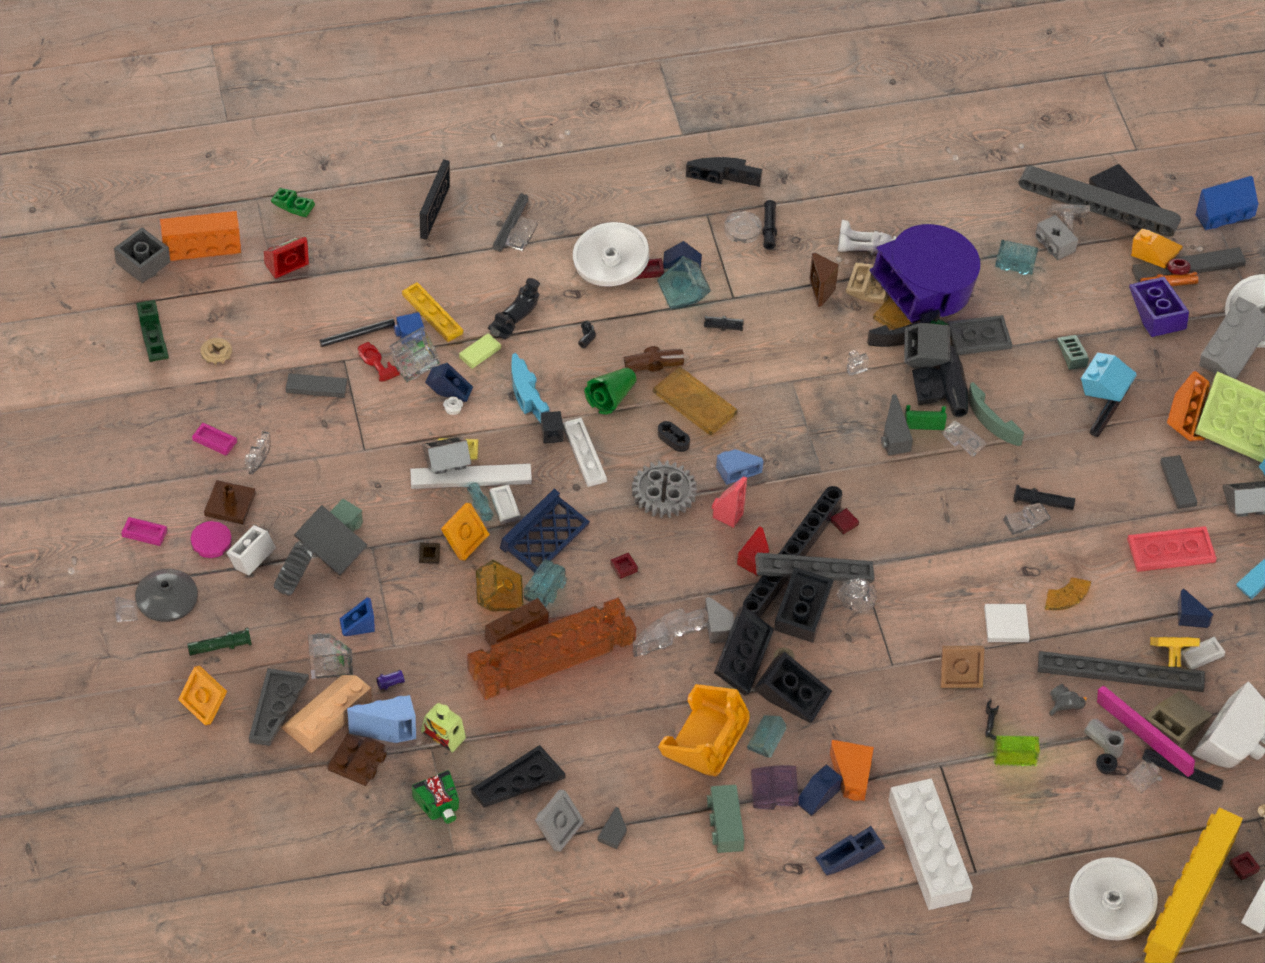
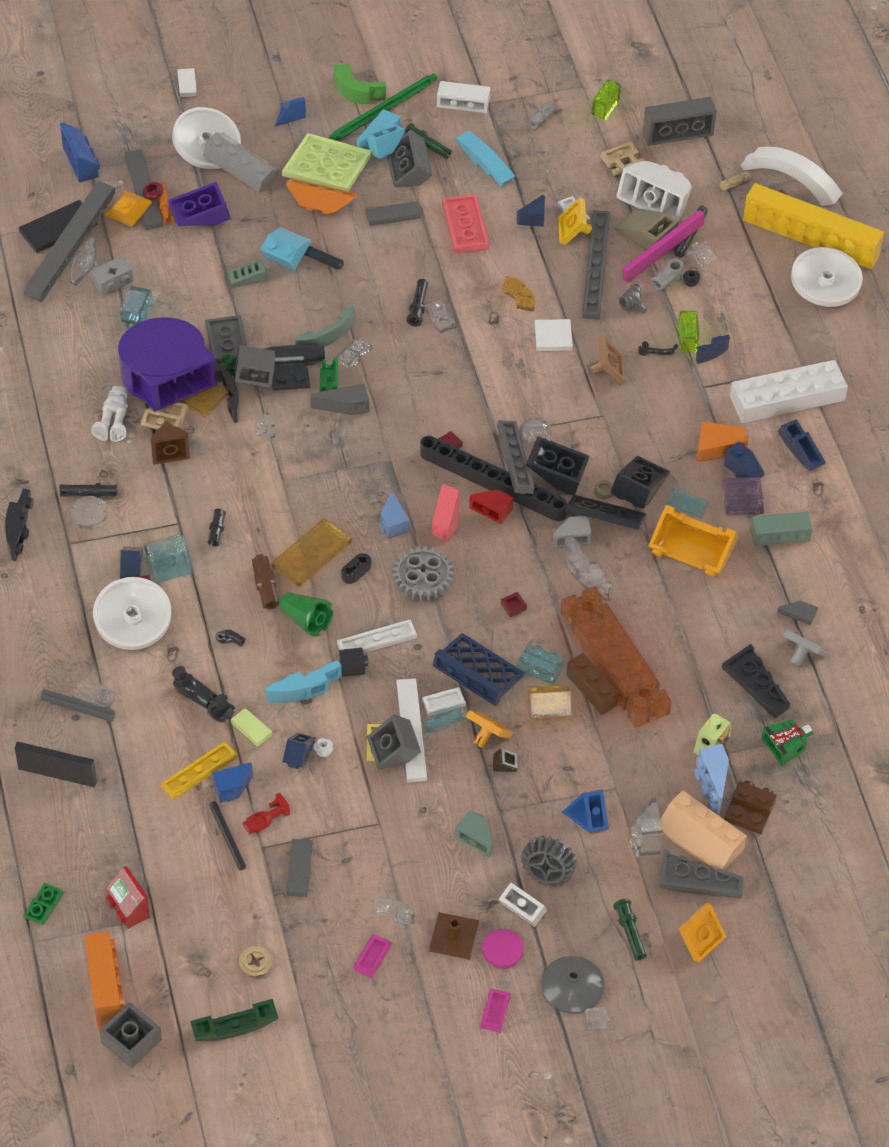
camera: 90 degrees left, 0 degrees up
dark grey tile [294,505,367,576] -> none
dark purple pin [376,670,405,690] -> none
clear slope [389,327,440,382] -> none
none -> dark blue slope [695,335,730,364]

